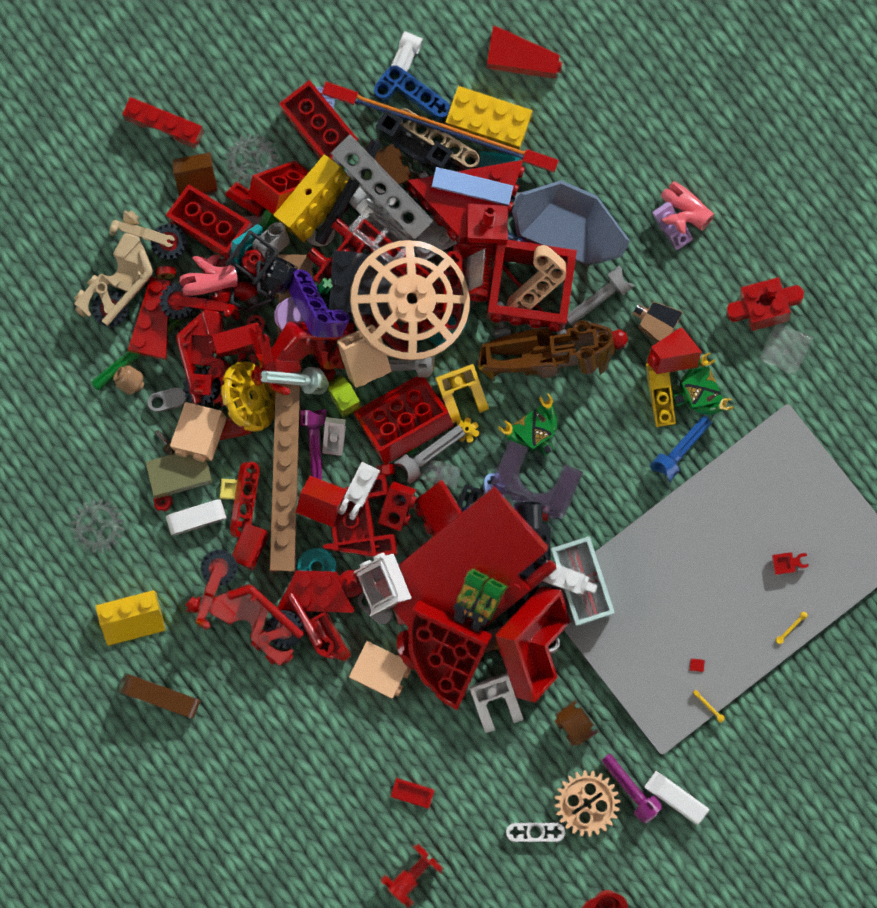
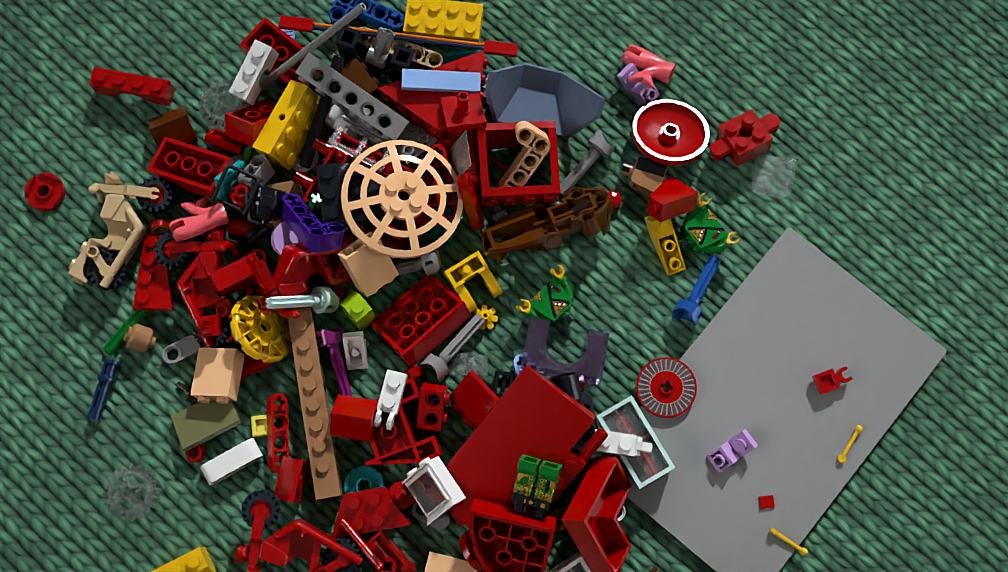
camera: 15 degrees left, 5 degrees down
none -> red tile [24,172,66,212]
none -> dark blue pin [87,358,121,421]
none -> white arch [229,39,279,105]
none -> light grey piece [259,3,366,92]
none -> light grey piece [365,27,395,69]
none -> red beam [457,173,484,230]
none -> red dish [631,99,709,165]
none -> piece [636,357,697,418]
none -> lavender slope [707,428,758,473]

